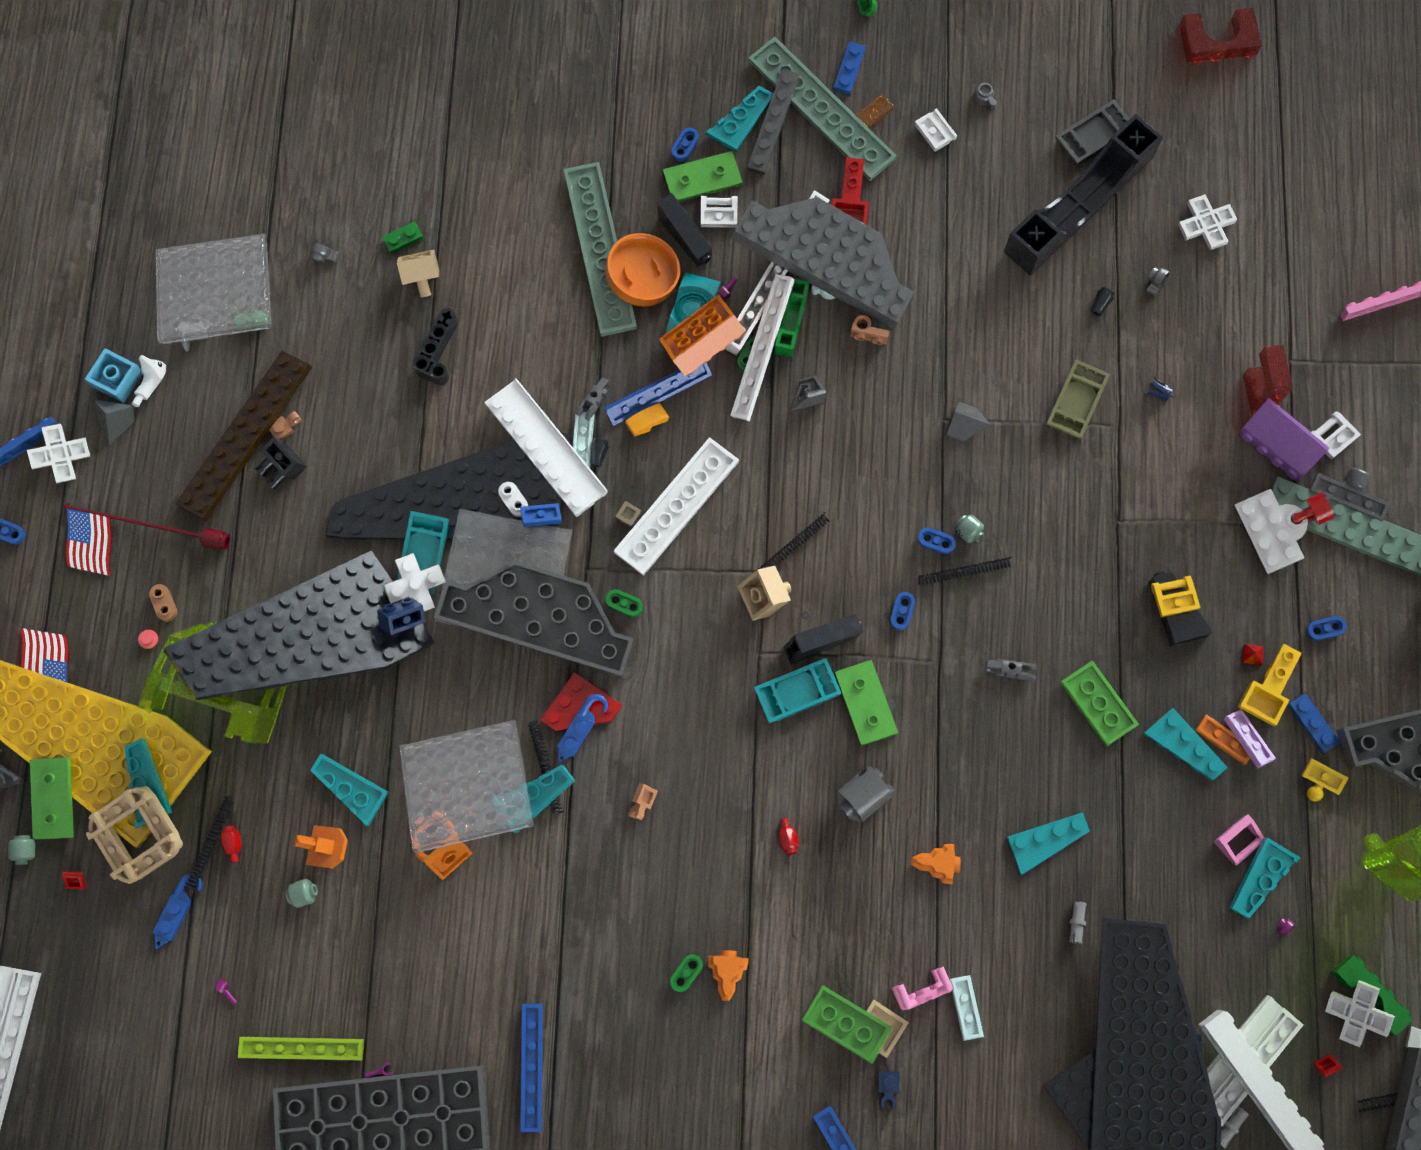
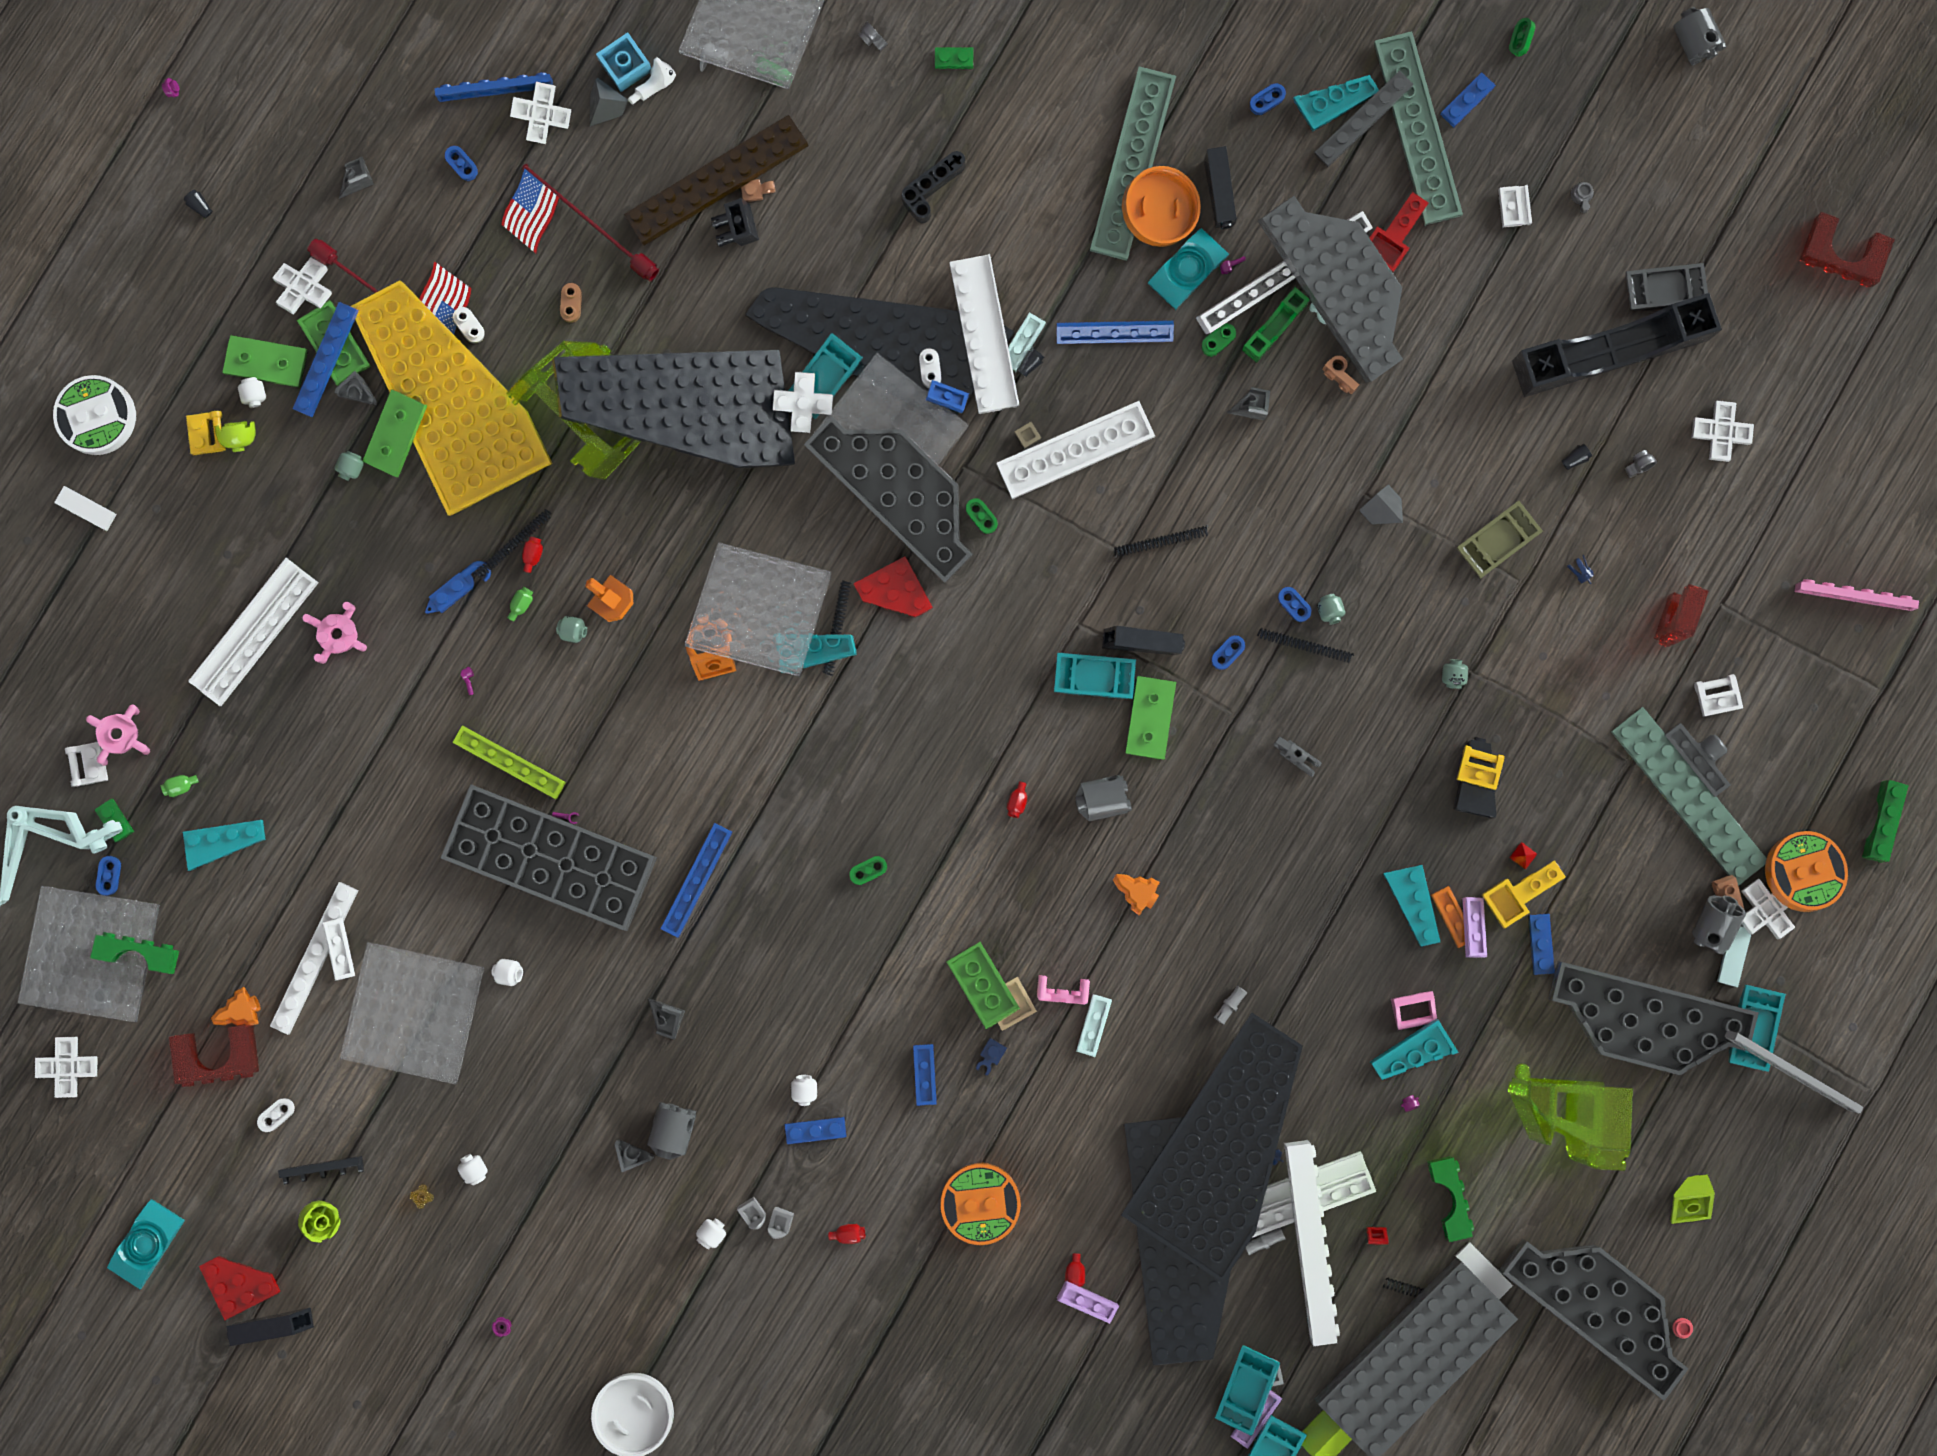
camera: 30 degrees right, 10 degrees up
red slope [62,871,86,889] -> none
tan plate [86,786,183,884] -> none
teal wing [124,739,173,829] -> none
coral plate [138,630,158,649] -> none
teal wing [310,754,389,827] -> none
dark blue brick [377,598,426,635] -> none
tan brick [397,250,440,297] -> none
blue plate [557,694,608,762] -> none
dark grey hinge [575,377,609,421] -> none
light orange slope [625,403,669,437] -> none
nougat plate [628,783,658,820] -> none
orange slope [659,294,746,376] -> none
bright green plate [663,151,743,202] -> none
white plate [701,196,737,227] -> none
orange rock [708,950,748,1001] -> none
white plate [730,274,795,422] -> none
tan brick [737,566,791,621] -> none
clear orange plate [856,94,894,128] -> none
teal wing [1007,812,1090,876] -> none
bright green plate [1060,660,1139,747] -> none
white plate [1235,489,1336,574] -> none
medium lavender slope [1239,398,1330,482] -> none
yellow plate [1301,758,1348,802] -> none
blue plate [1306,616,1347,641] -> none
white plate [1325,980,1395,1047] -> none
none -> bright pink plate [303,602,367,664]
none -> white plate [453,307,484,344]
none -> bright green plant [507,586,533,621]
none -> sand green head [1442,659,1468,689]

